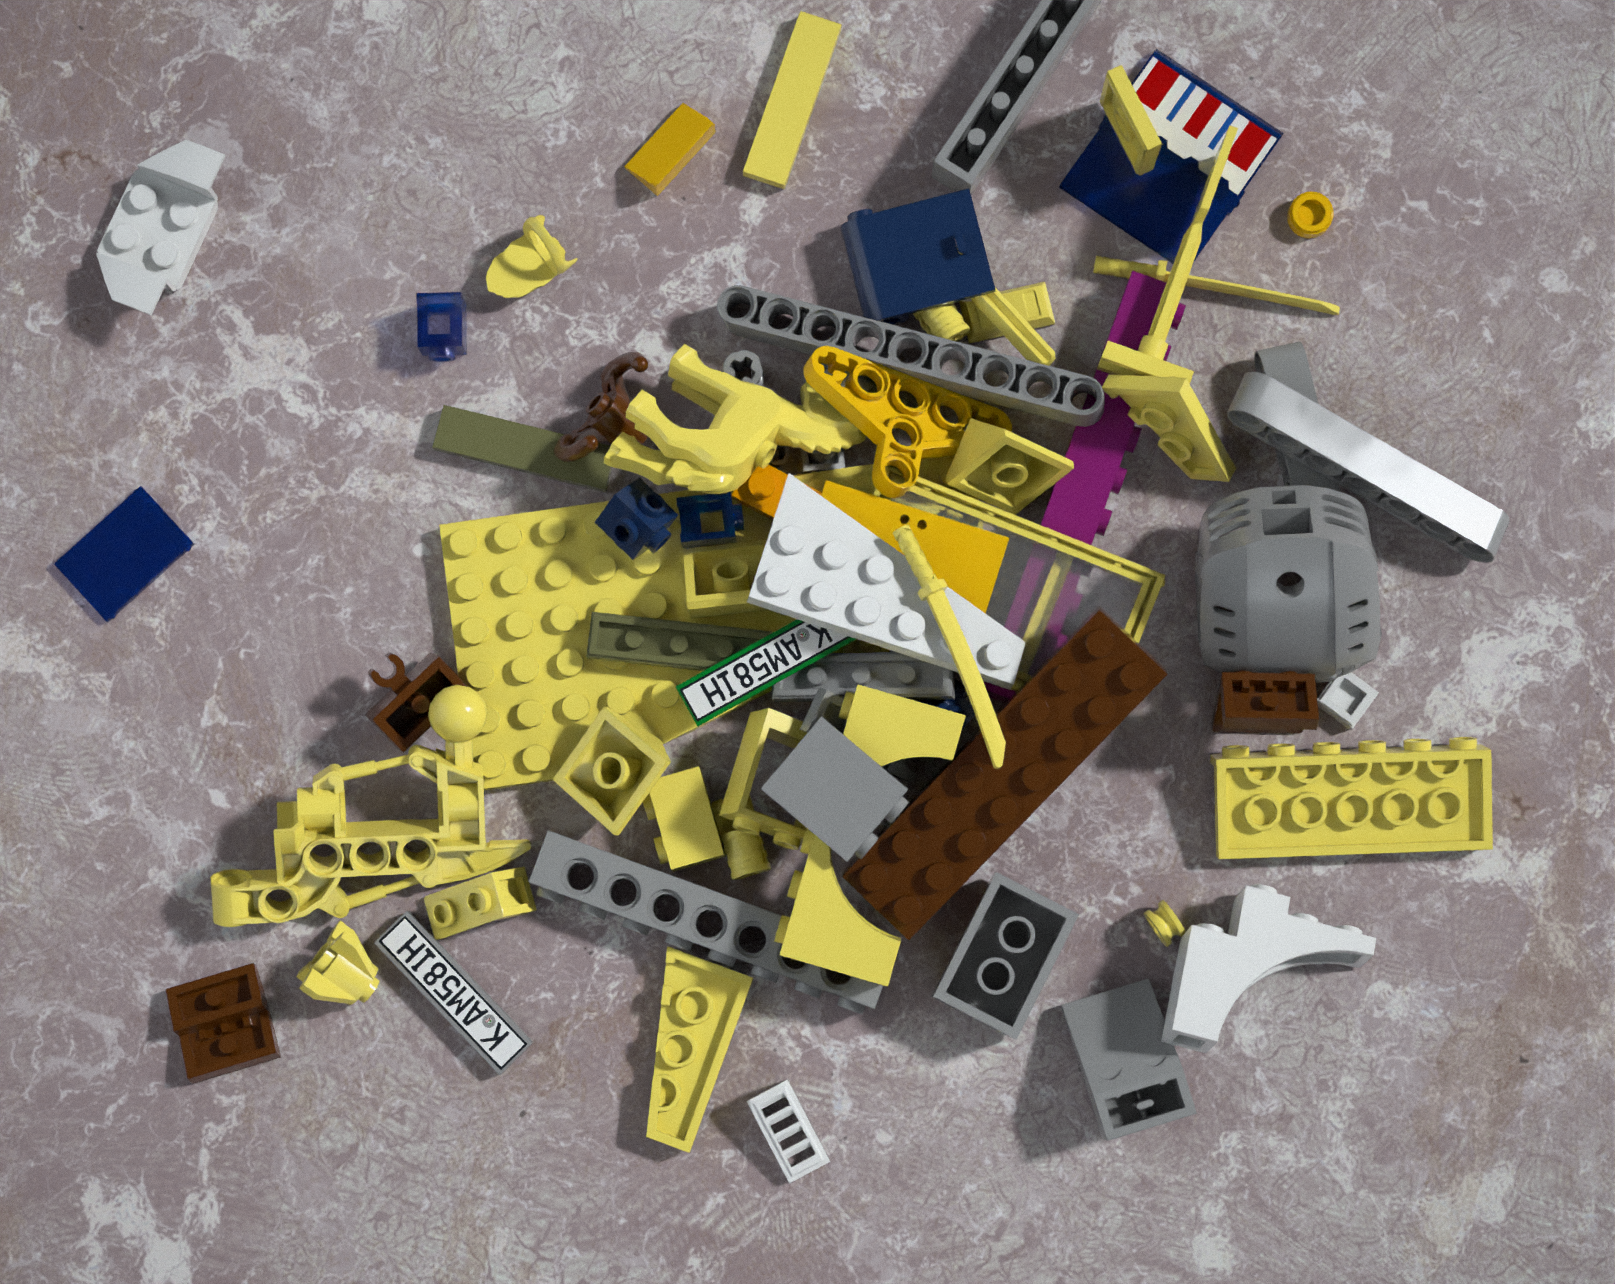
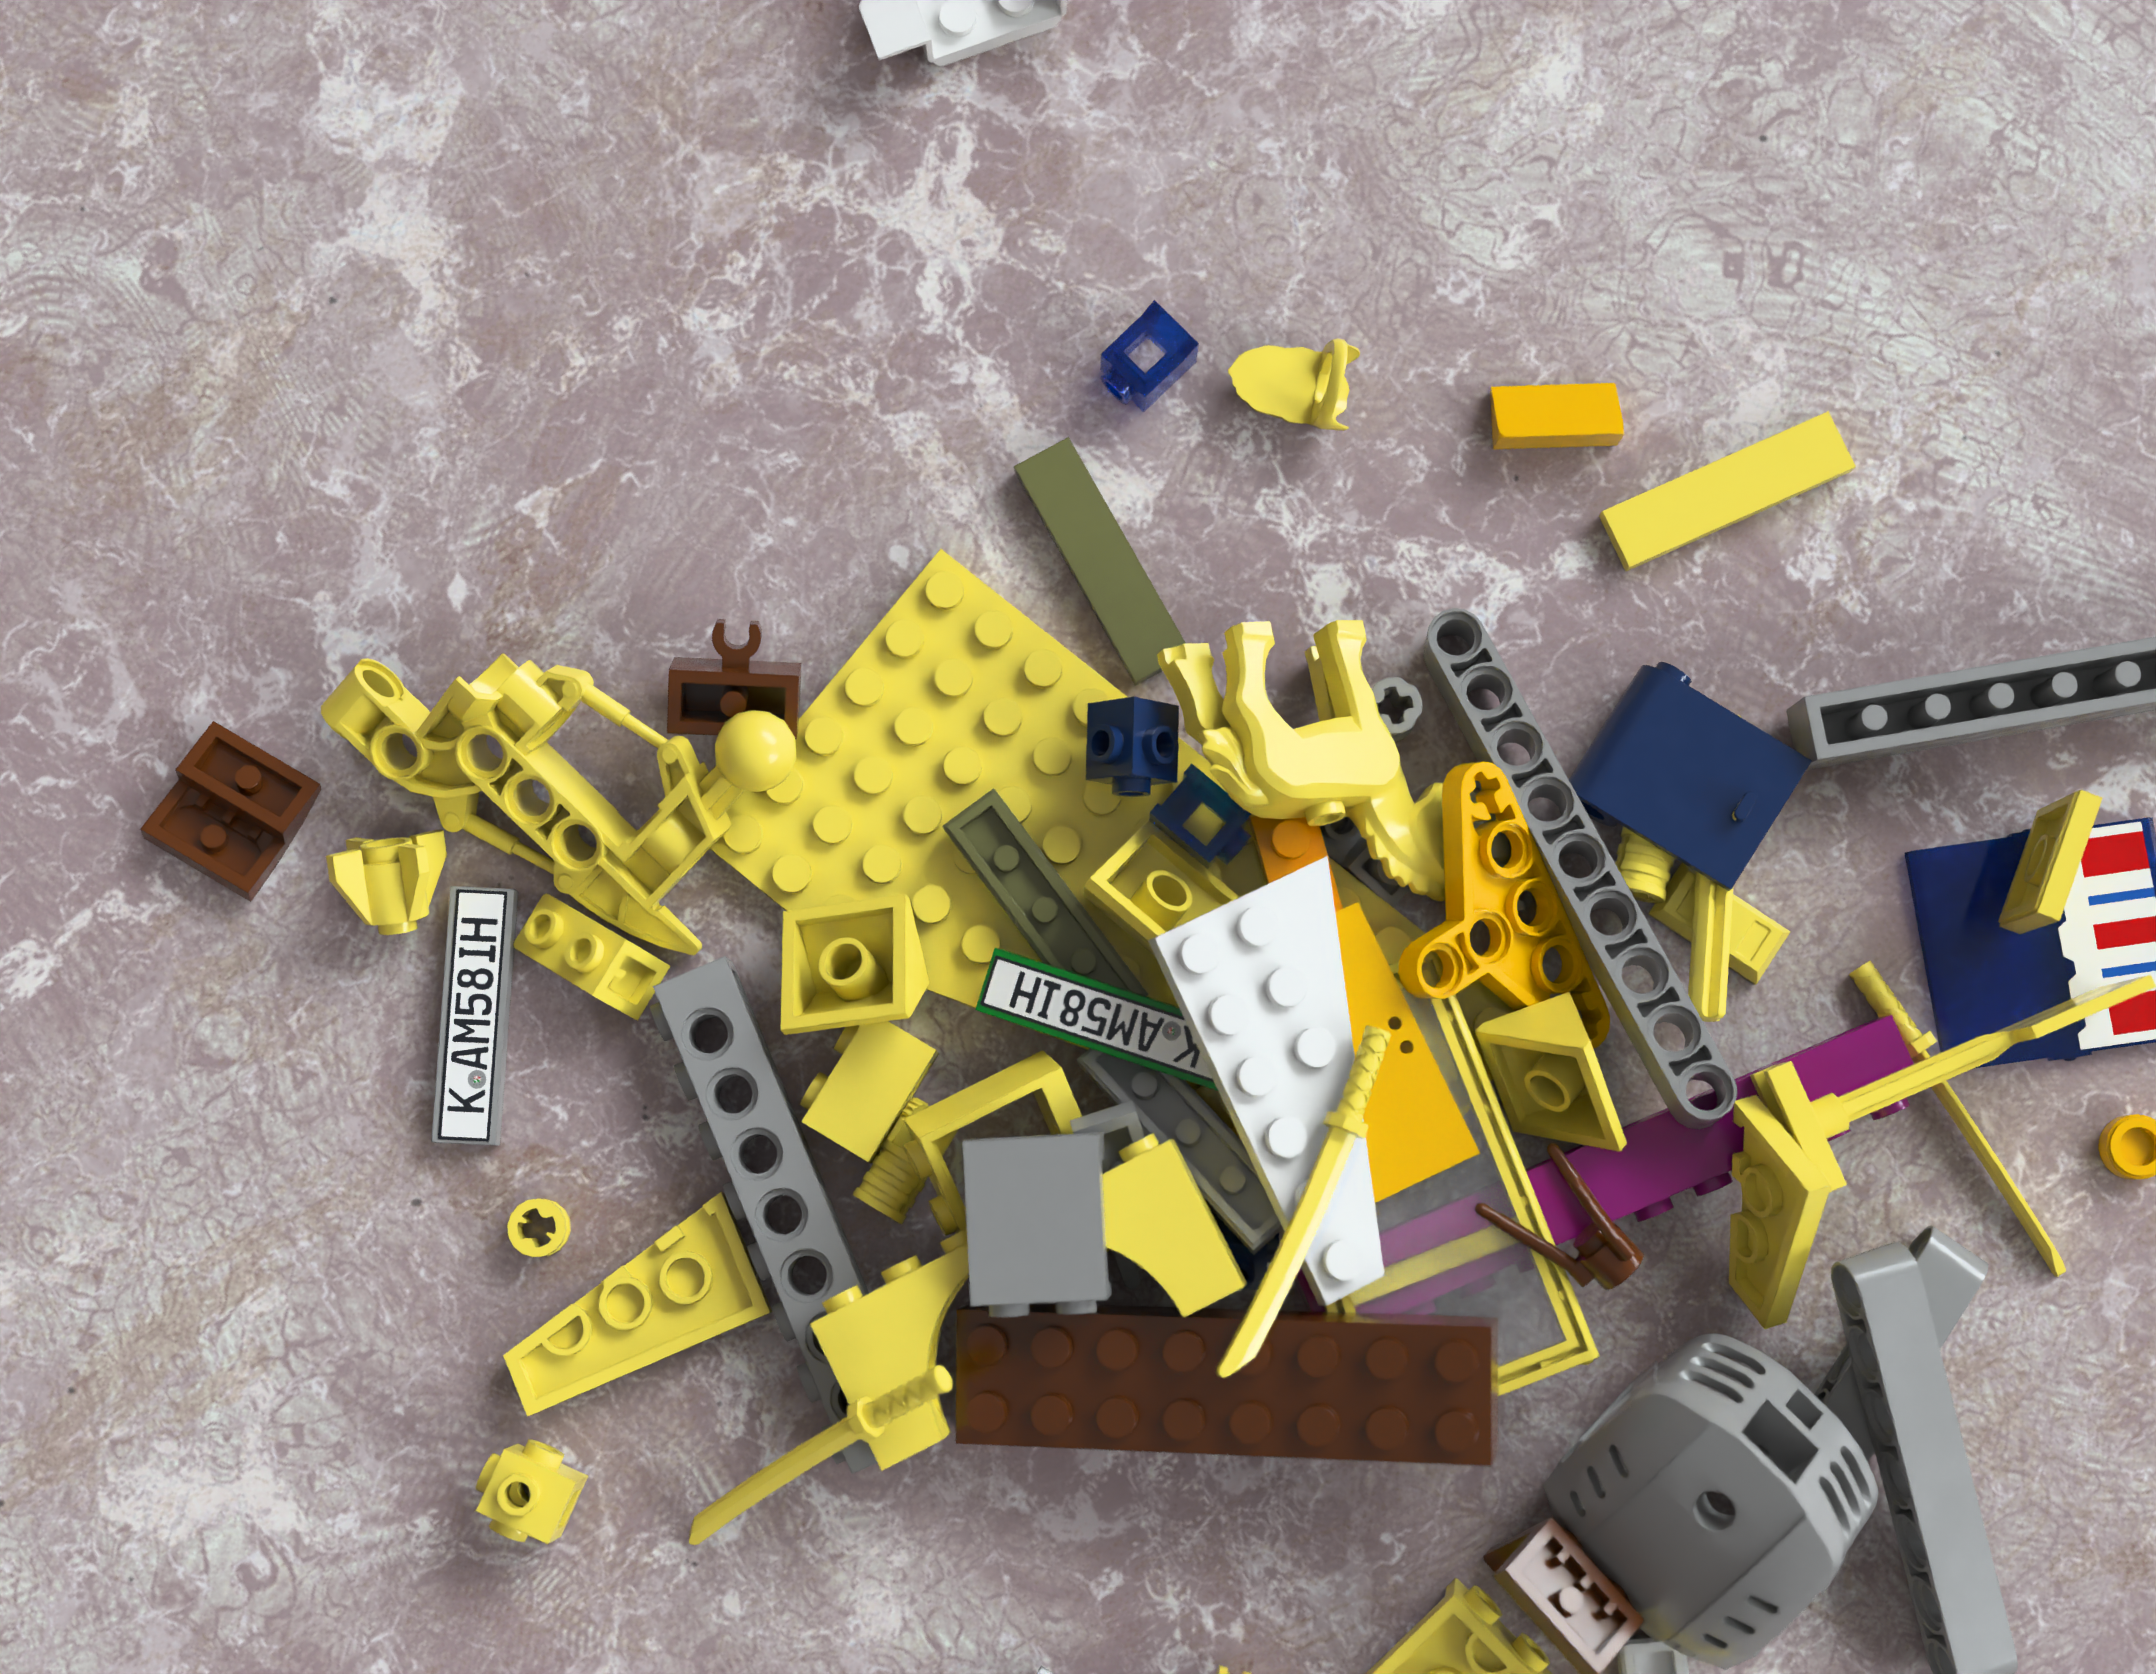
camera: 45 degrees right, 0 degrees up
clear blue piece [54,486,195,622] -> none
reddish brown piece [554,352,648,462] -> none
white slope [747,1079,830,1183] -> none
light grey brick [931,872,1079,1040] -> none
none -> light yellow brick [476,1439,588,1544]
none -> light yellow bush [507,1199,571,1257]
none -> light yellow sword [689,1365,952,1545]
none -> reddish brown plant [1475,1143,1644,1290]

